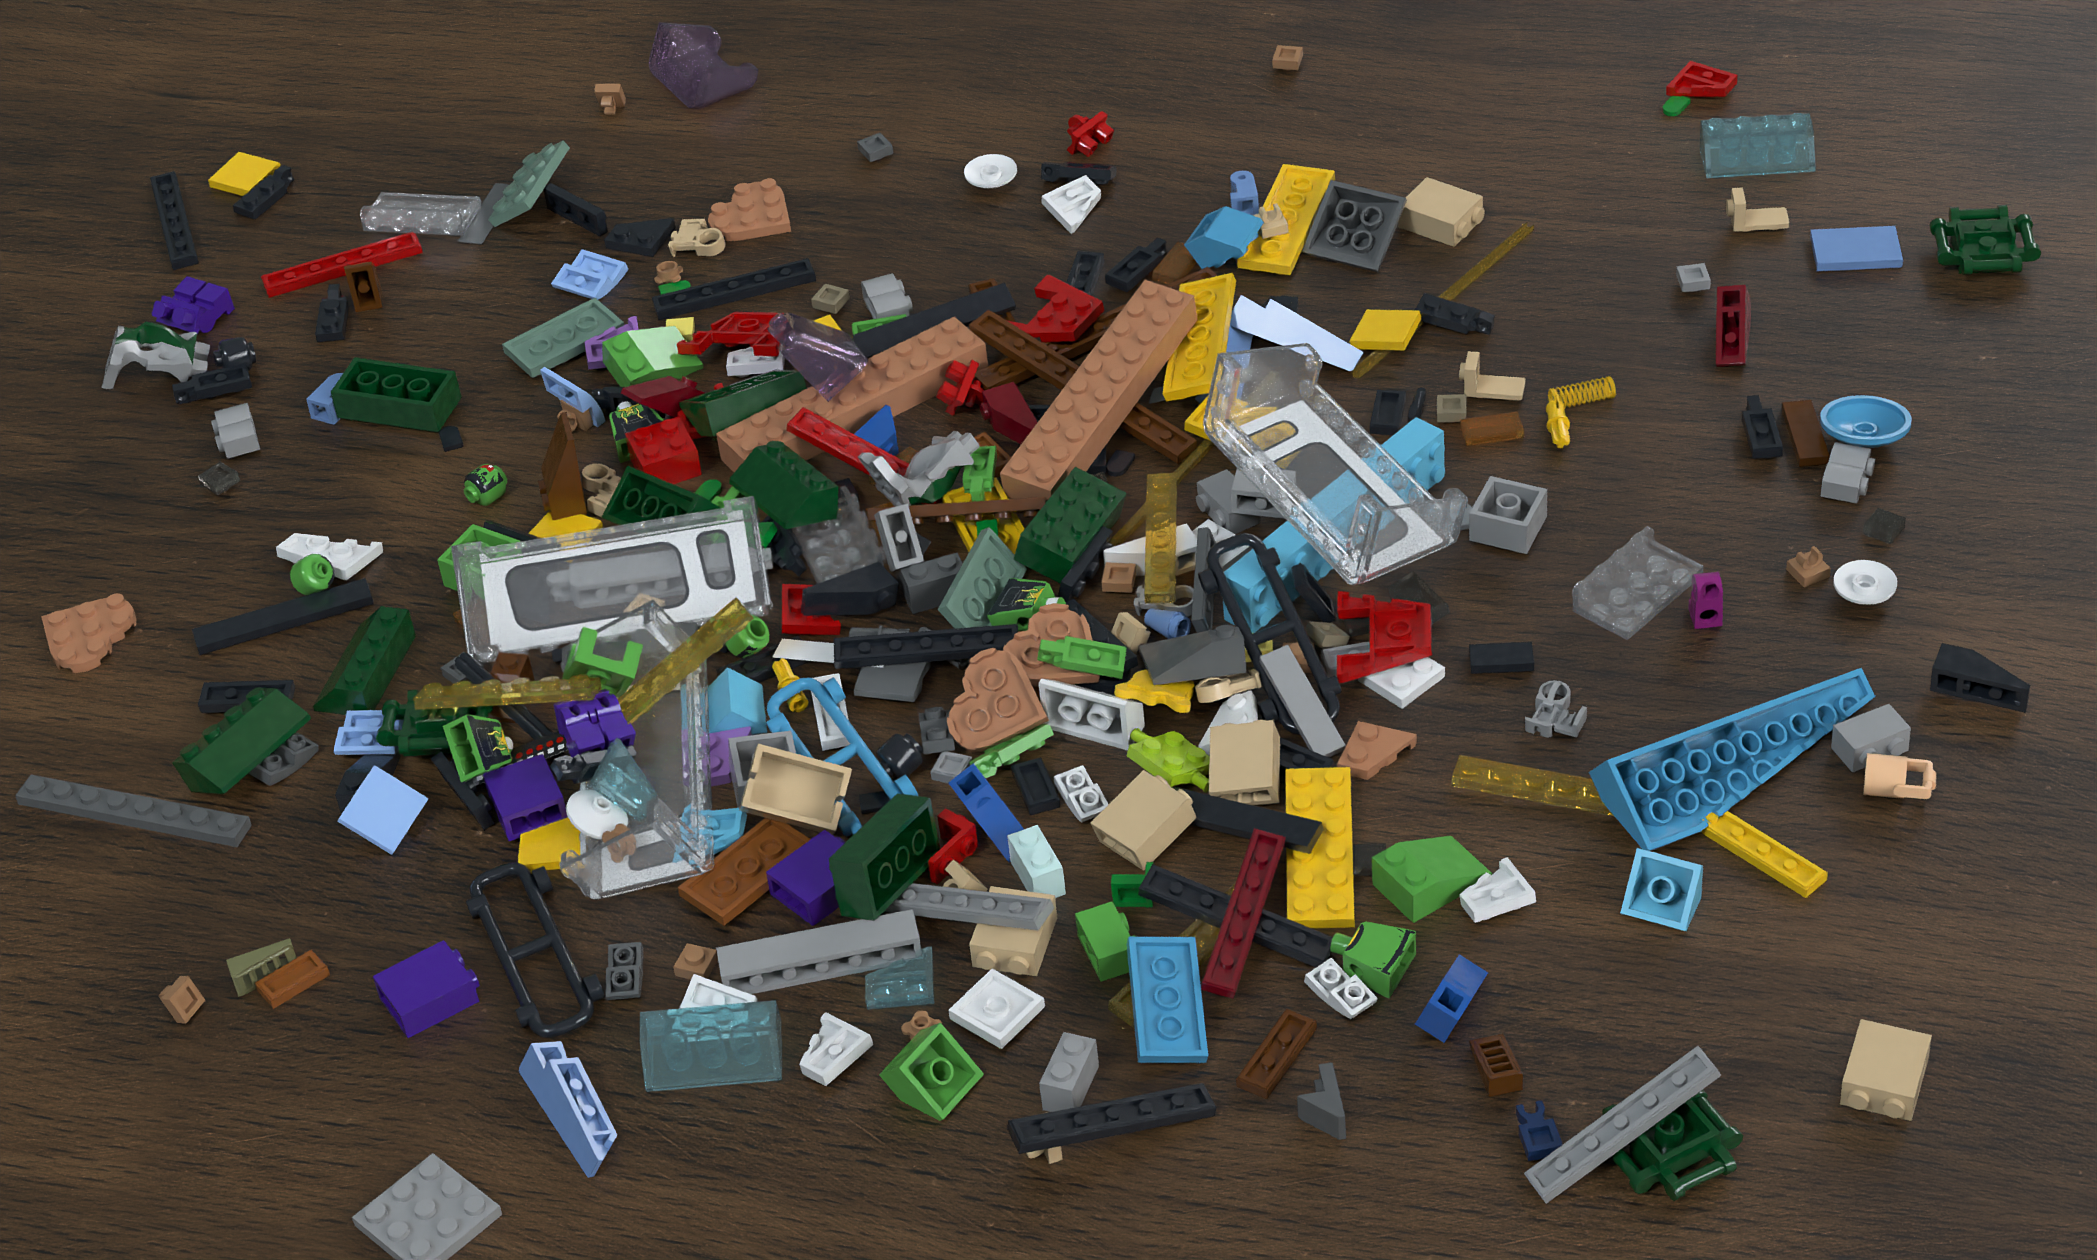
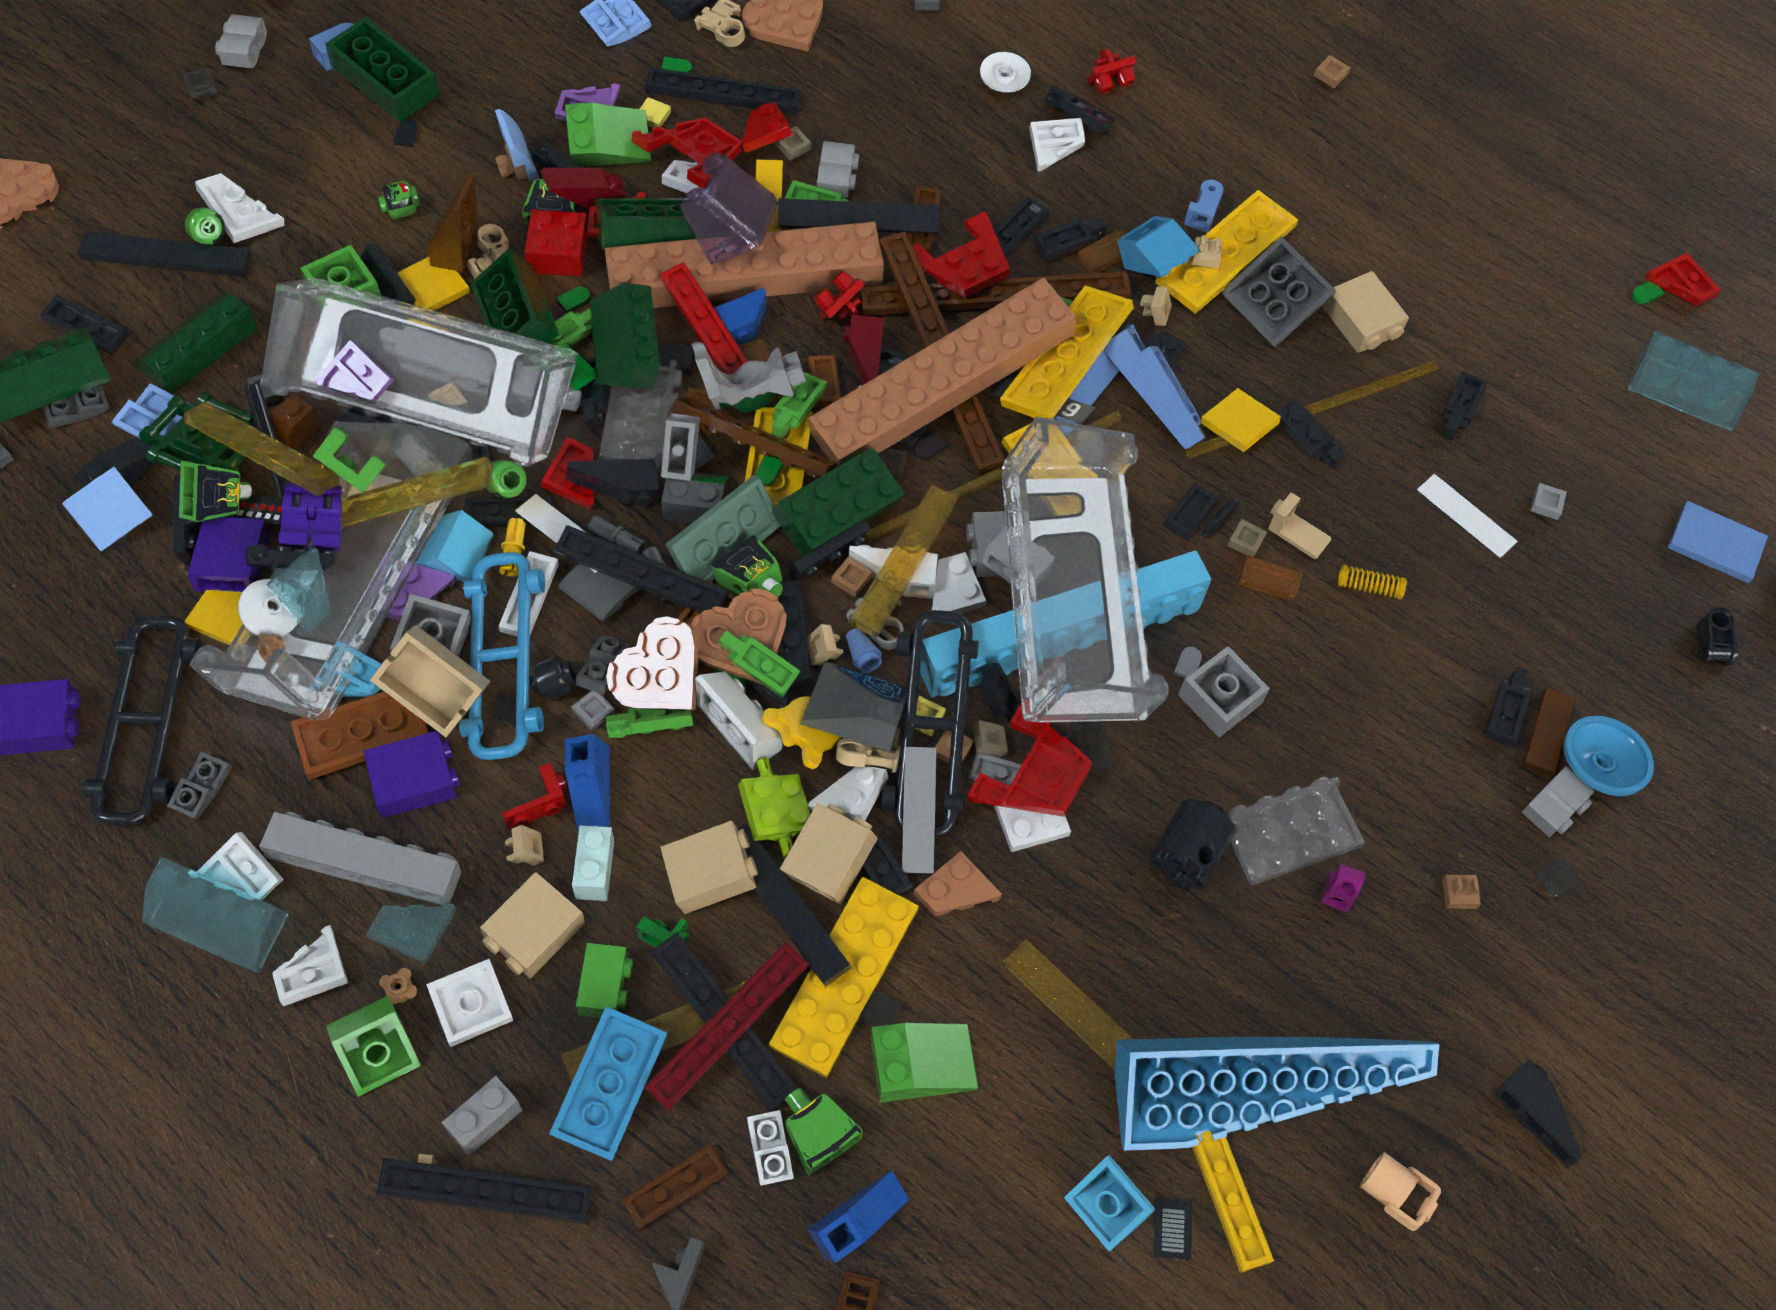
camera: 15 degrees right, 20 degrees up
sand green plate [502,298,624,378] -> none
medium blue wedge [519,1041,617,1178] -> none
medium nougat plate [654,261,683,284] -> none
medium nougat plate [673,943,718,979] -> none
dark green brick [829,793,941,921] -> none
light grey tile [884,883,1054,930] -> none
black tile [1011,757,1060,816] -> none
white slope [1054,765,1109,822] -> none
dark grey tile [1191,527,1216,633] -> none
white wing [1460,857,1536,923] -> none
black tile [1469,642,1534,674] -> none
light grey piece [1525,680,1587,738] -> none
yellow axle [1546,400,1570,449] -> none
dark red slope [1716,284,1751,367] -> none
tan bracket [1726,187,1789,232] -> none
light grey brick [1831,704,1911,772] -> none
white dish [1834,560,1897,605] -> none
none -> wing [315,340,394,401]
none -> red wing [742,102,792,153]
none -> tan tile [1140,287,1172,326]
none -> black cylinder [1149,799,1236,889]
none -> black sticker [1154,1198,1192,1260]
none -> white sticker [1417,474,1518,558]
none -> black hinge [1441,371,1488,440]
none -> black piece [1696,606,1738,665]

